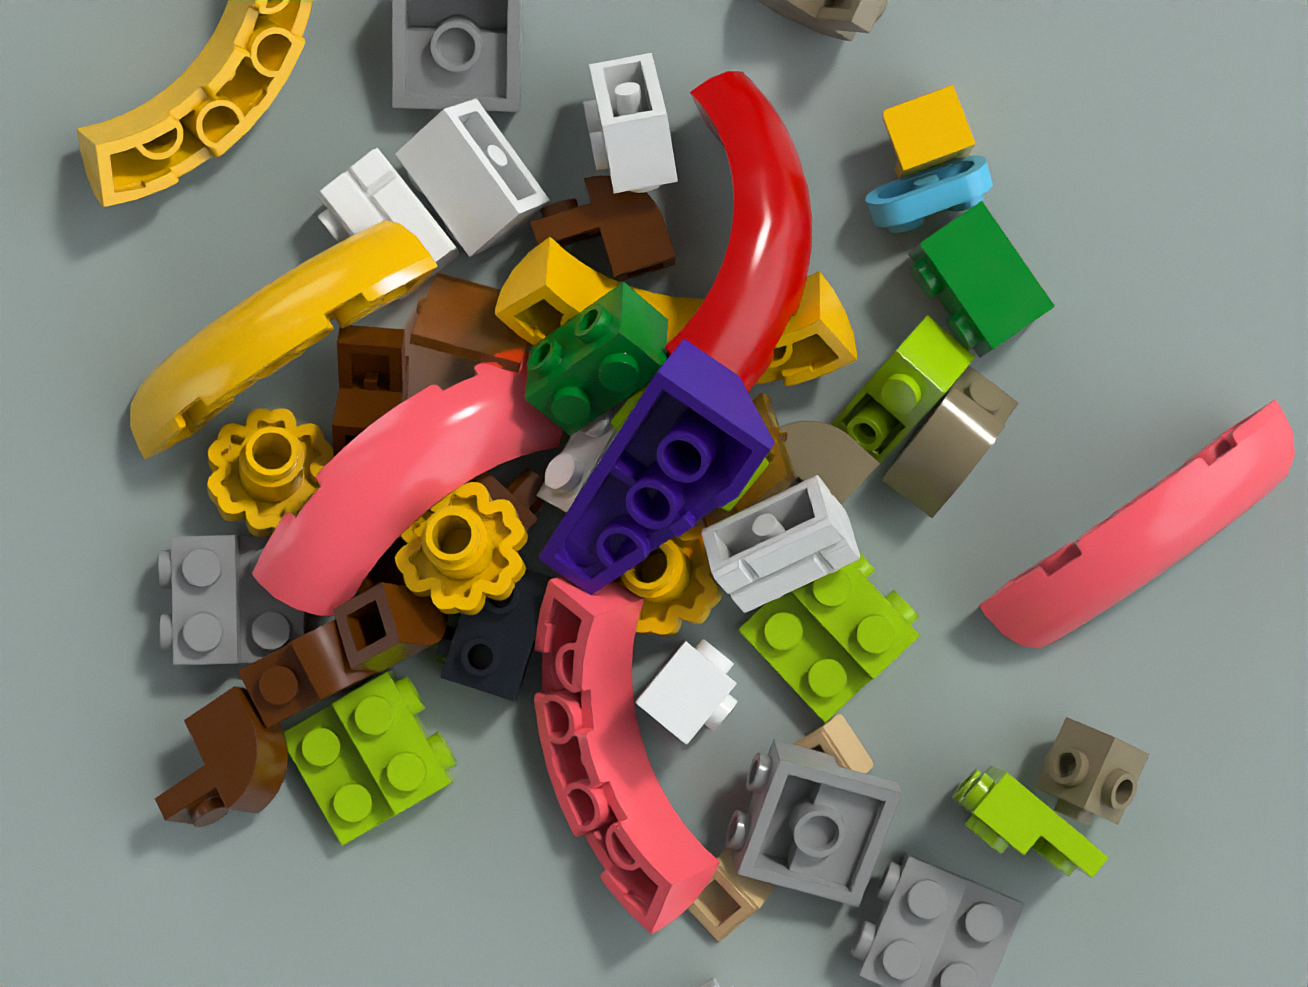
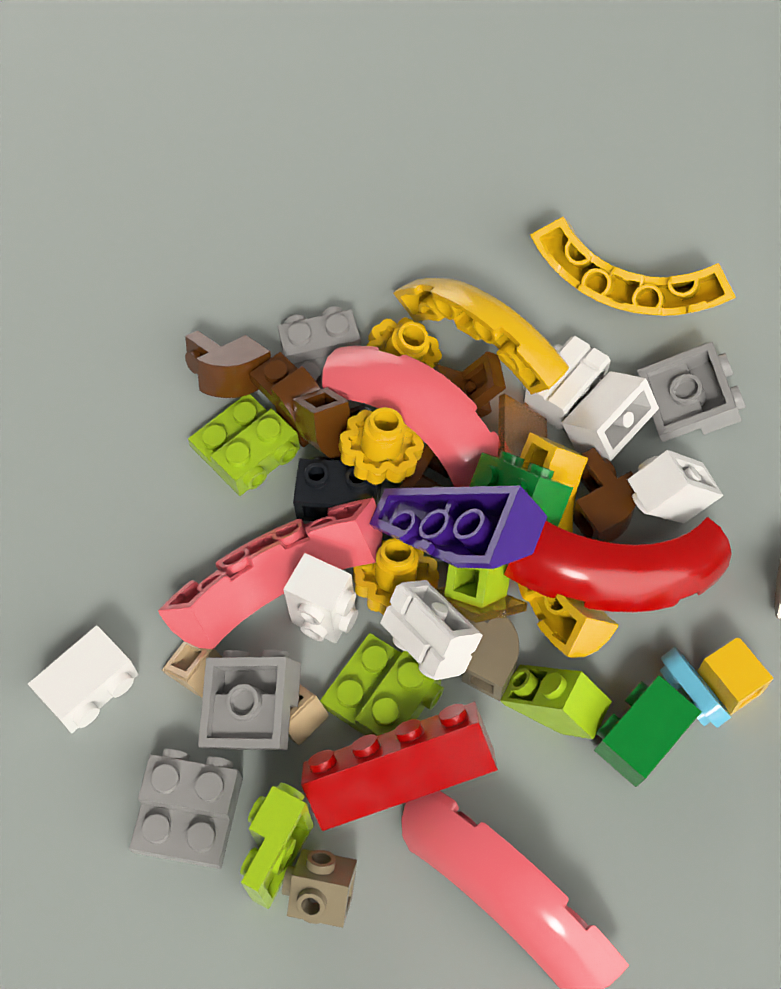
camera: 80 degrees right, 25 degrees down
dark tan brick [881,365,1018,518] -> none
none -> red brick [301,701,498,831]

